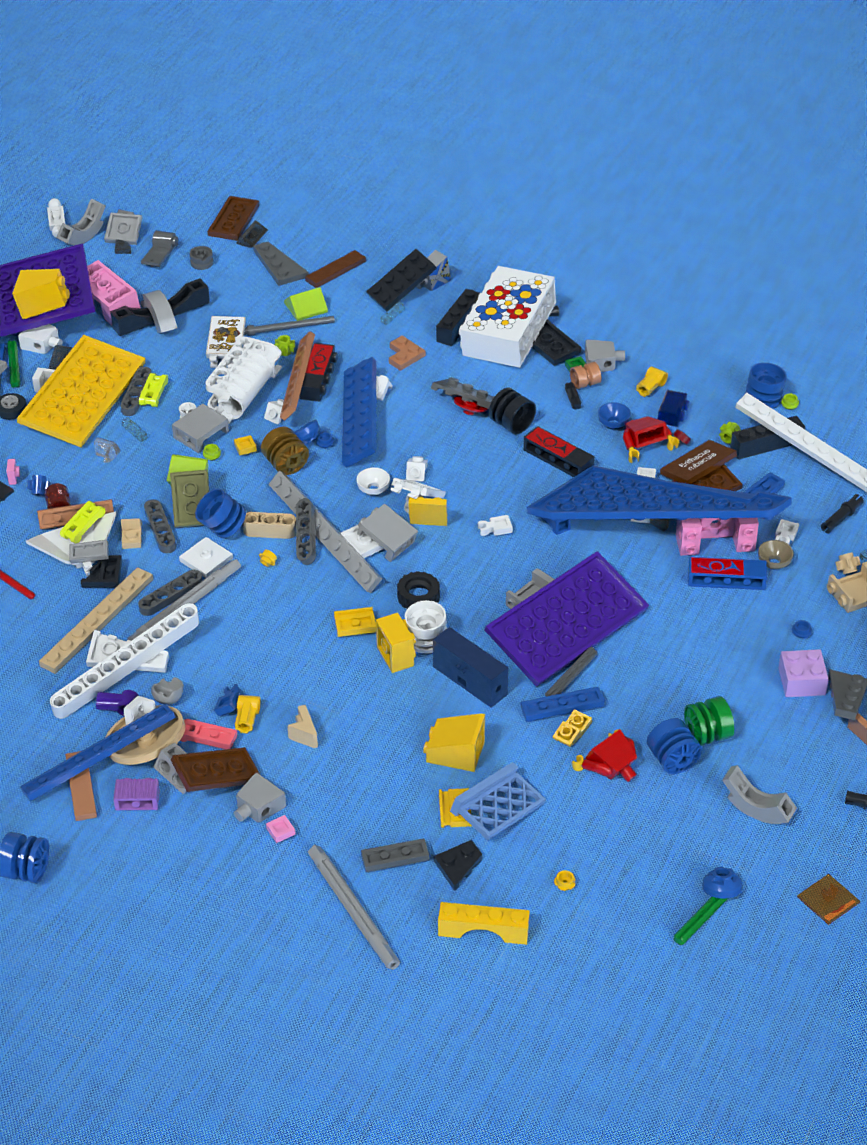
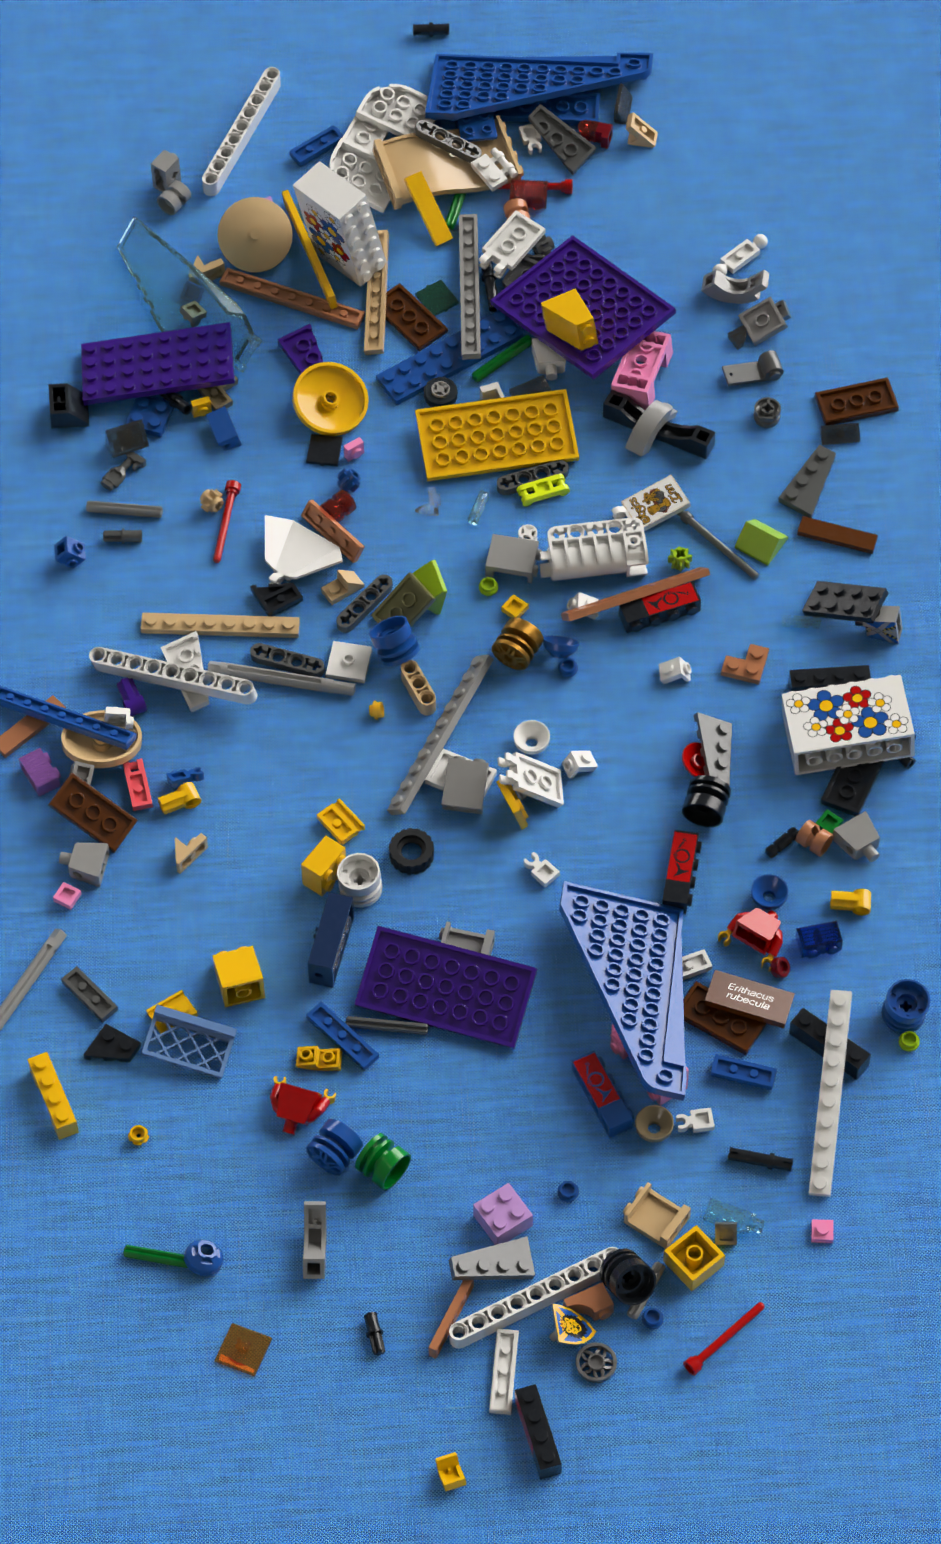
camera: 60 degrees right, 15 degrees up
neon yellow plate [60,501,106,544] -> none
light grey plate [69,539,109,564] -> none
light grey hair [151,677,184,704] -> none
dark grey beam [296,498,316,565] -> none
blue plate [342,356,376,468] -> none
lime gear [719,421,741,444] -> none
tan gear [835,552,861,575] -> none

